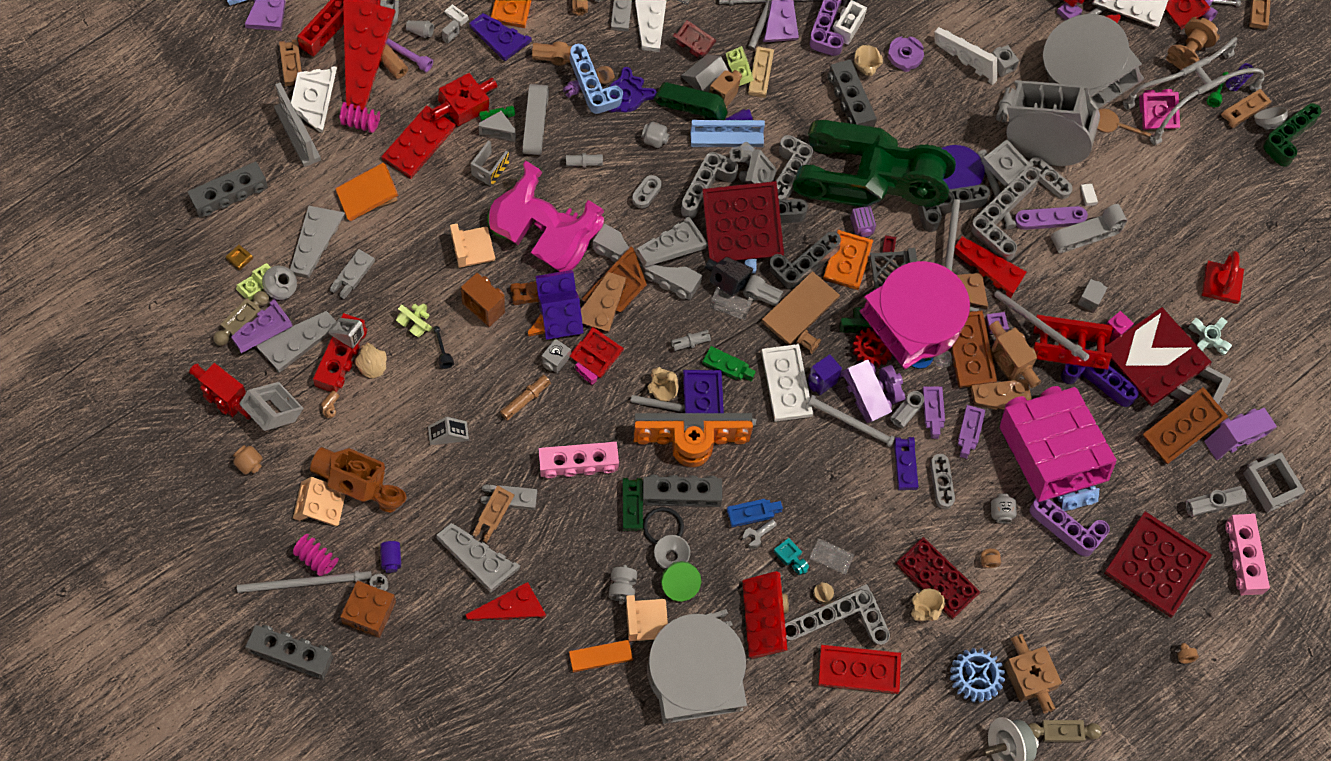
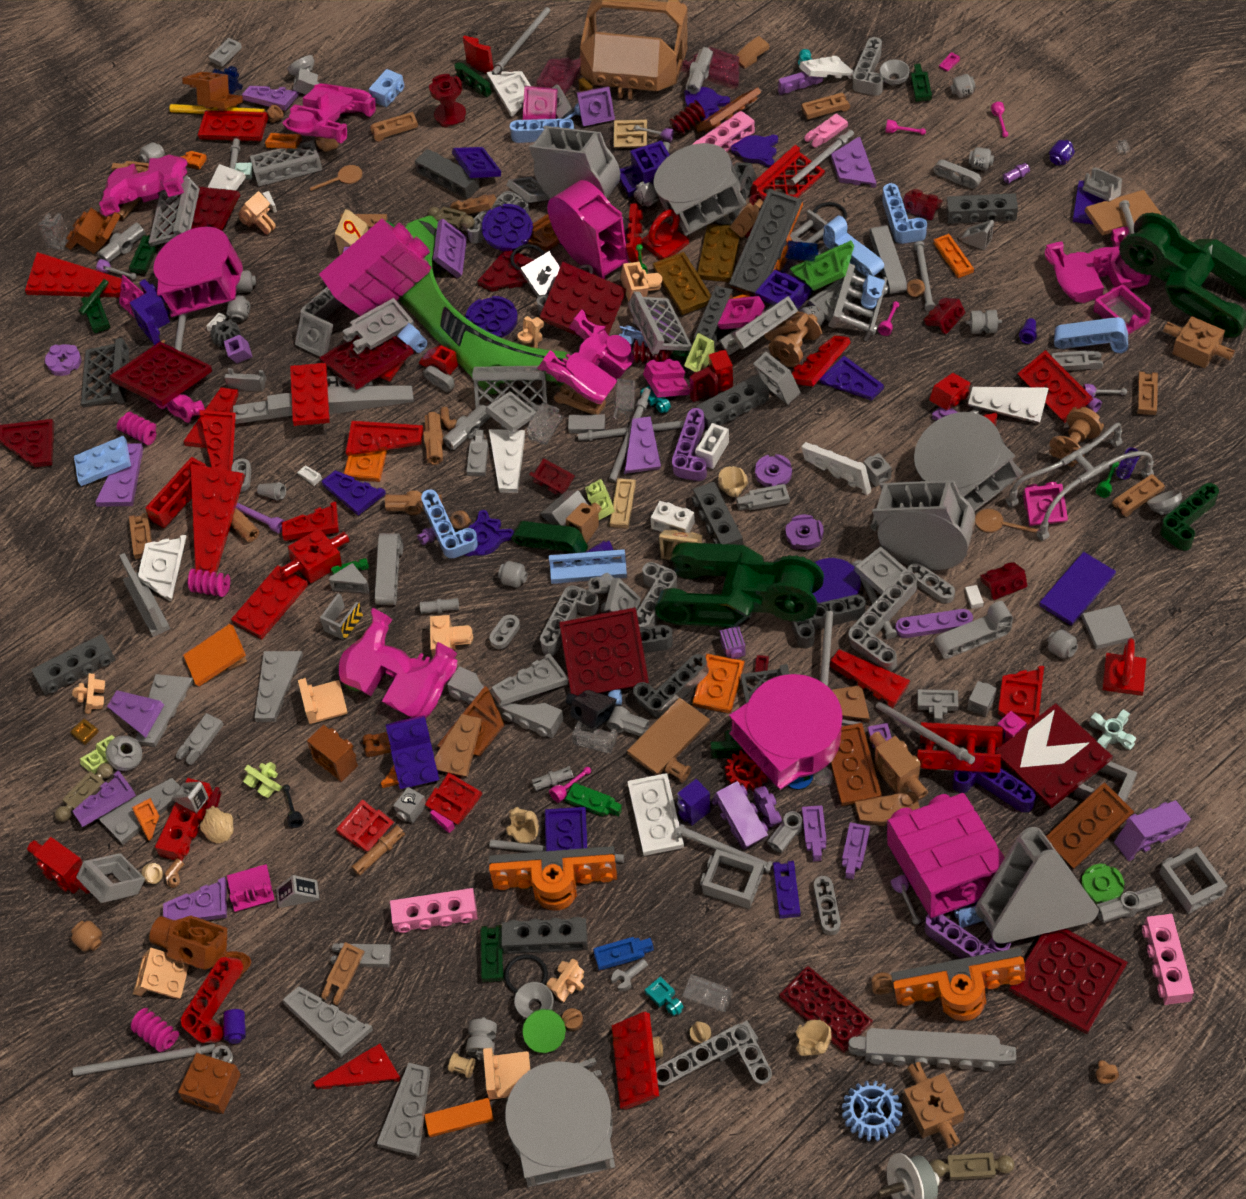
camera: 10 degrees right, 10 degrees down
dark grey brick [245,625,333,680] -> none
light grey tile [442,19,460,43] -> none
red plate [818,645,901,694] -> none
light grey head [991,494,1017,524] -> none
none -> light nougat hips [72,673,105,714]
none -> medium lavender wing [107,690,164,738]
none -> orange tile [131,798,159,841]
none -> tan tile [142,863,163,884]
none -> medium lavender wing [163,877,227,920]
none -> red beam [181,957,243,1043]
none -> dark red piece [205,787,222,809]
none -> dark pink hinge [227,864,275,912]
none -> light grey wing [255,651,303,722]
none -> red wing [282,501,339,541]
none -> red slope [336,799,394,852]
none -> light grey wing [377,1063,430,1157]
none -> light nougat brick [430,615,474,657]
none -> tan bush [448,1053,476,1078]
none -> light nougat hips [546,959,584,1003]
none -> dark pink hinge [549,767,591,803]
none -> medium nougat tile [562,1008,583,1031]
none -> white brick [651,501,695,533]
none -> tan slope [659,530,702,560]
none -> light grey window [700,849,764,909]
none -> light grey hinge [736,484,790,510]
none -> medium lavender plate [786,514,823,550]
none -> light grey hinge [848,1028,1016,1071]
none -> hinge [891,875,921,925]
none -> orange piece [891,947,1025,1021]
none -> light grey hinge [917,689,958,723]
none -> light grey brick [975,827,1098,943]
none -> dark red bracket [980,562,1028,600]
none -> red wing [998,666,1044,726]
none -> dark purple tile [1039,552,1116,626]
none -> light grey head [1047,630,1078,659]
none -> bright green tile [1081,864,1124,904]
none -> light grey tile [1082,605,1134,649]

